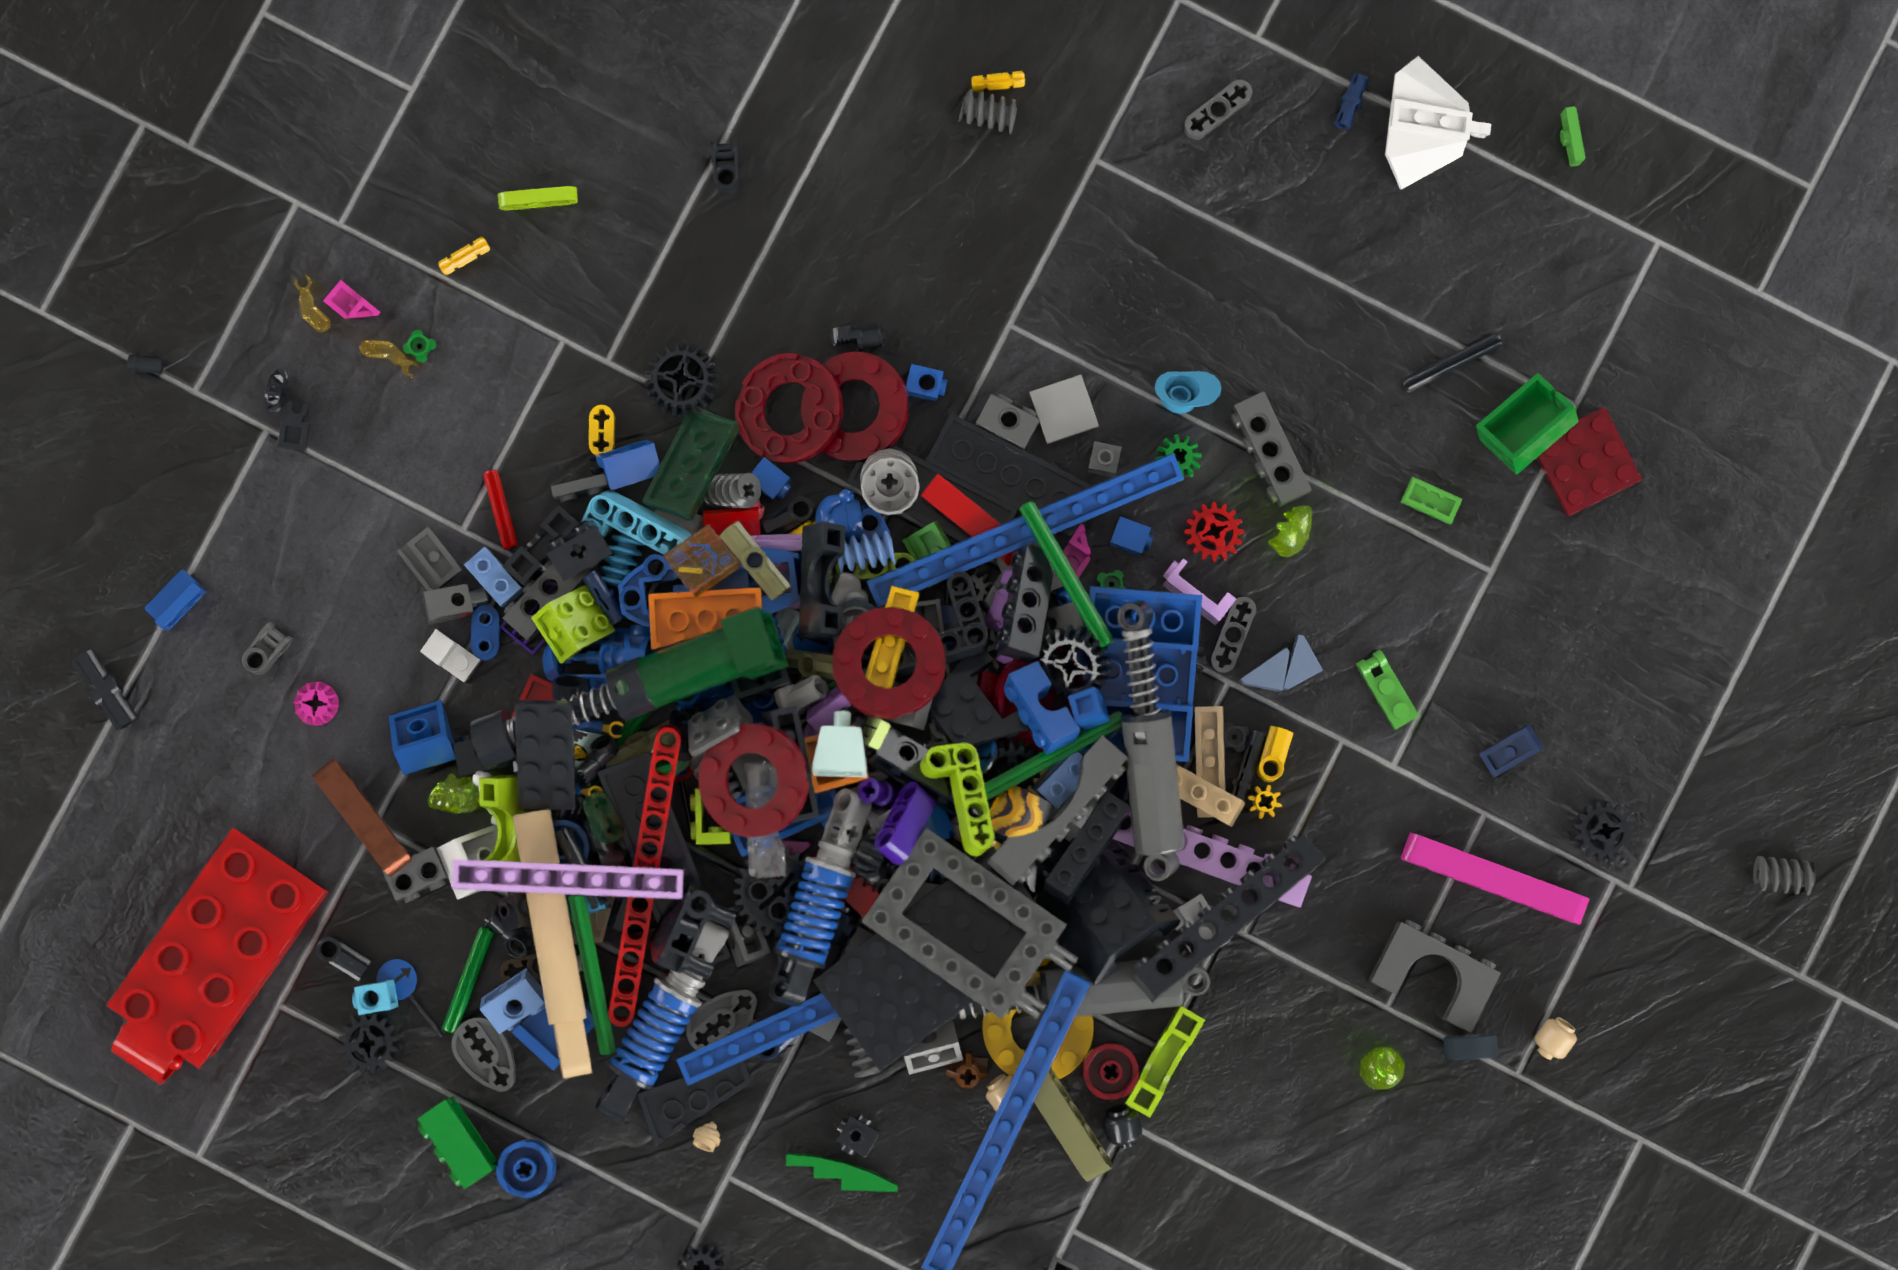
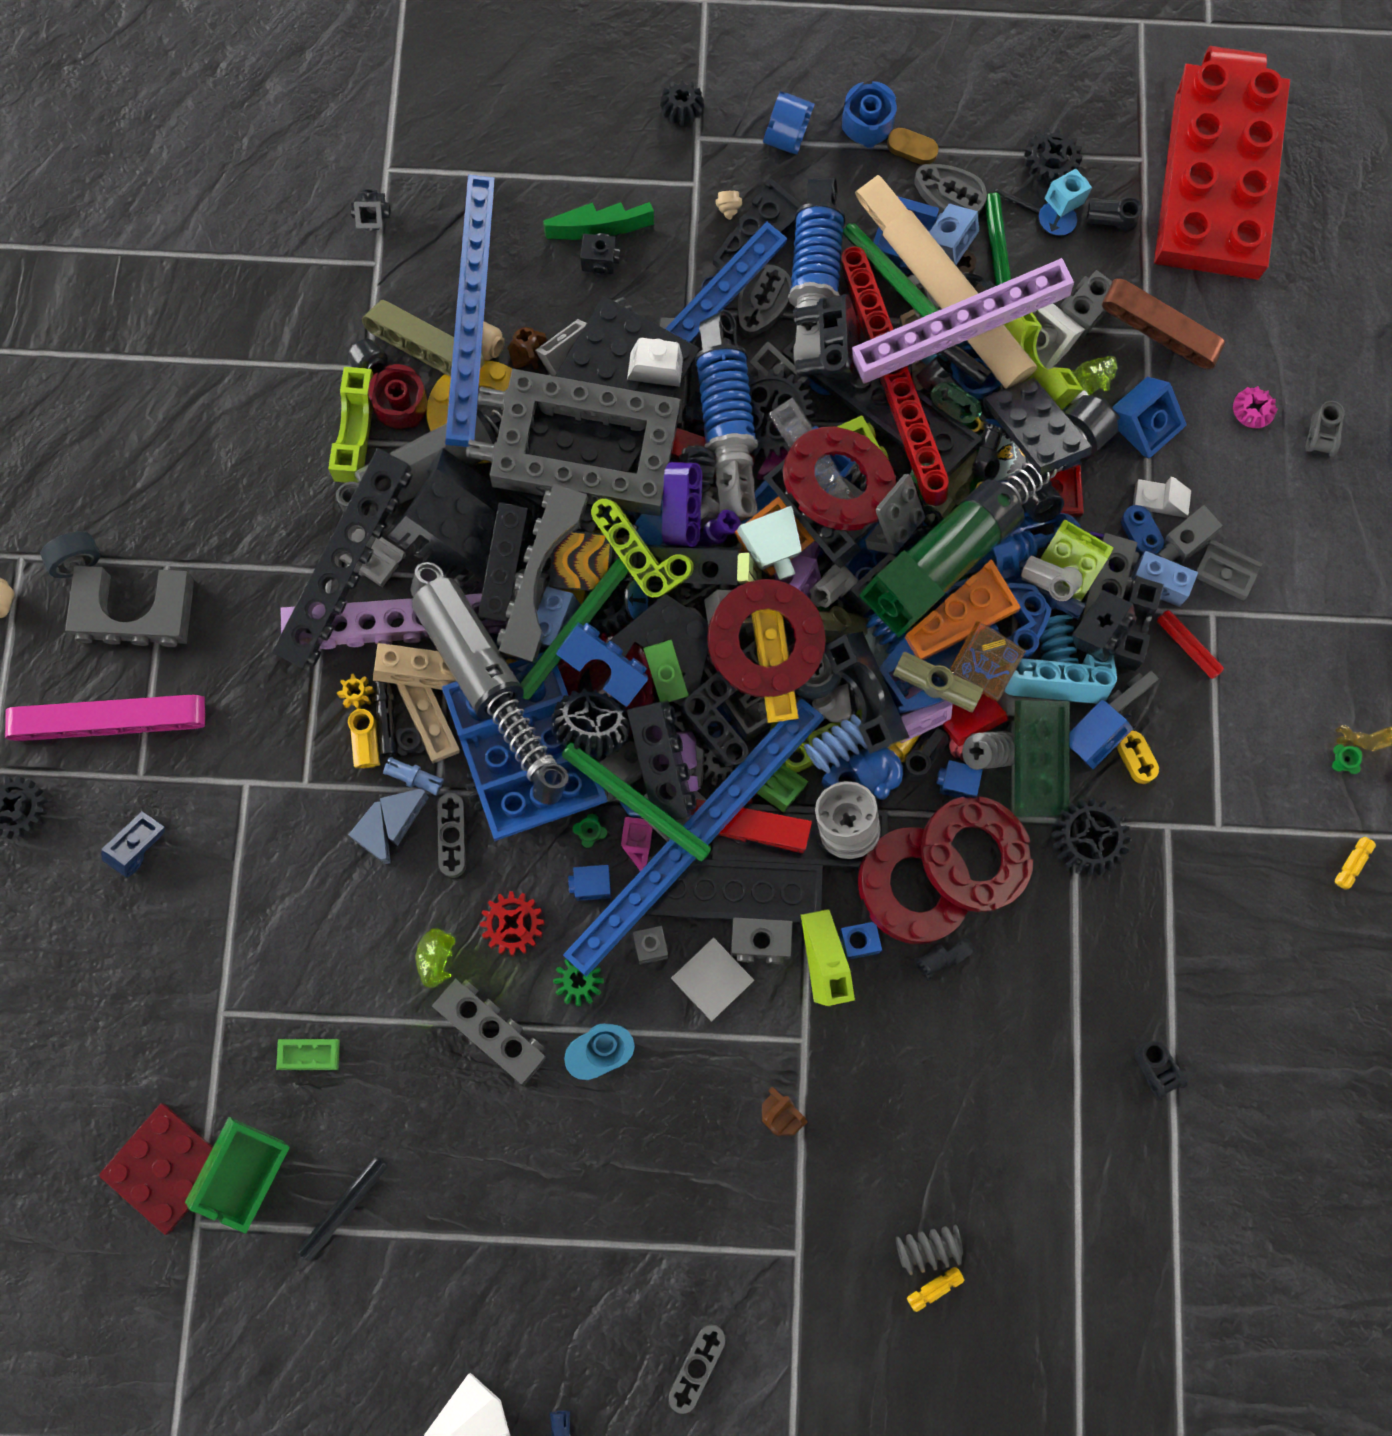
camera: 155 degrees right, 10 degrees down
green piece [418,1096,498,1189] -> none
lime beam [498,186,578,210] -> none
blue brick [1068,687,1111,730] -> none
lavender panel [1163,559,1236,625] -> none
bright green plate [1356,649,1419,730] -> none
clear neon green hair [1360,1046,1405,1090] -> none
none -> medium blue pin [383,757,444,796]
none -> white torso [627,338,683,387]
none -> bright green plate [644,640,689,702]
none -> reddish brown piece [762,1087,808,1136]
none -> blue brick [763,91,815,155]
none -> lime slope [801,909,855,1006]
none -> pearl gold tile [887,128,938,165]
none -> light grey piece [1021,556,1083,601]

